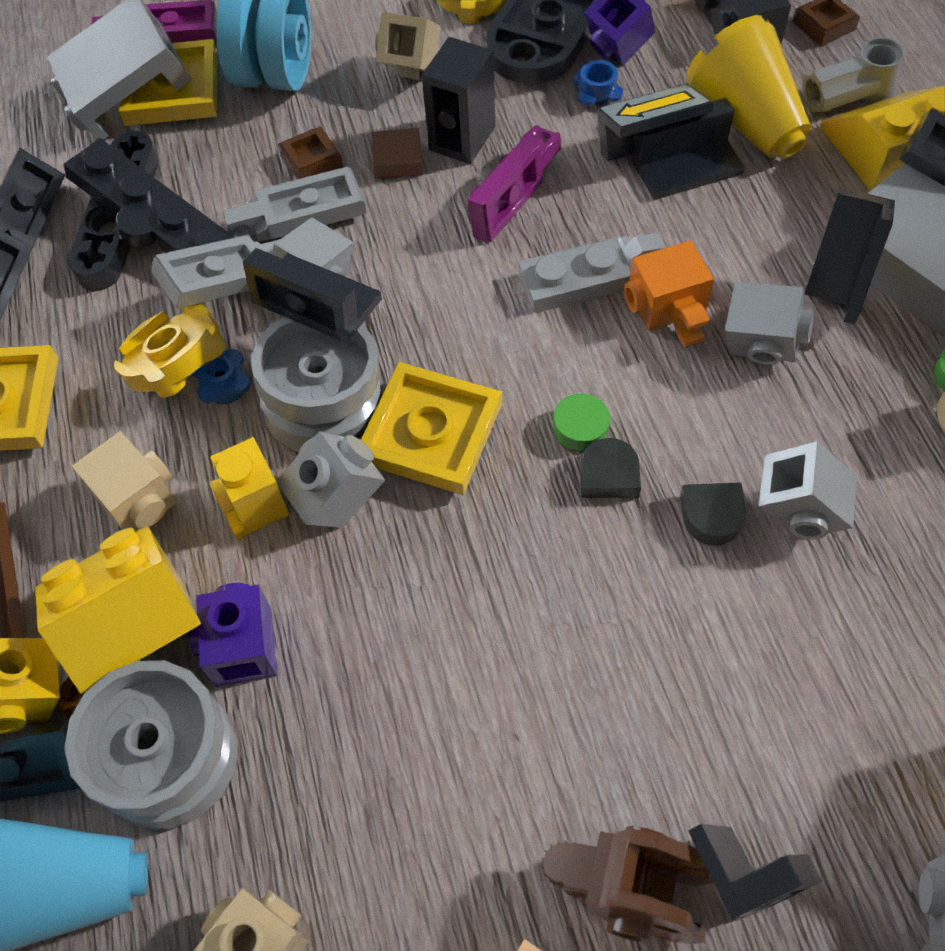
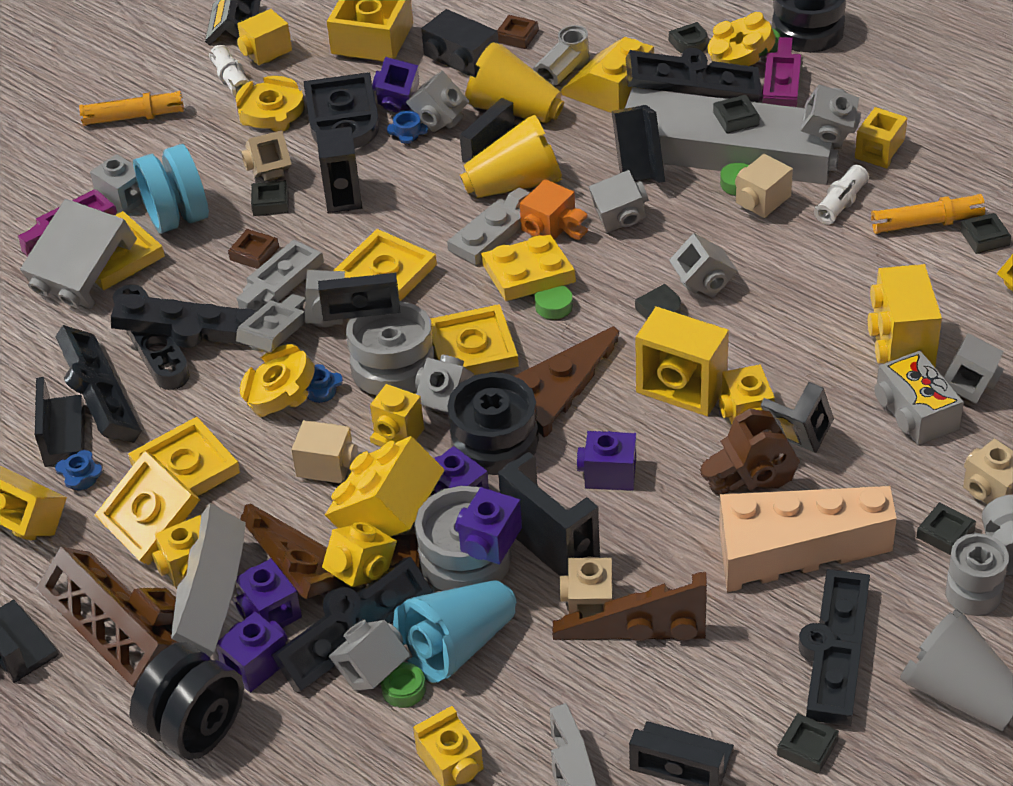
camera: 35 degrees left, 15 degrees down
reddish brown tile [372,128,423,179] -> none
magenta hinge [467,125,561,243] -> none
pearl dark grey tile [580,438,641,498] -> none
panel [597,83,714,161] -> none
none -> pearl dark grey tile [251,180,289,216]
none -> yellow plate [333,229,437,301]
none -> light grey brick [406,70,469,133]
none -> black wheel [447,372,539,475]
none -> dark purple brick [455,487,522,565]
none -> yellow cone [460,115,563,198]
none -> yellow plate [481,235,576,302]
none -> black panel [498,452,600,576]
none -> reddish brown wing [514,326,619,438]
none -> dark purple brick [577,431,637,491]
none -> yellow brick [635,307,729,417]
none -> yellow brick [719,364,775,424]

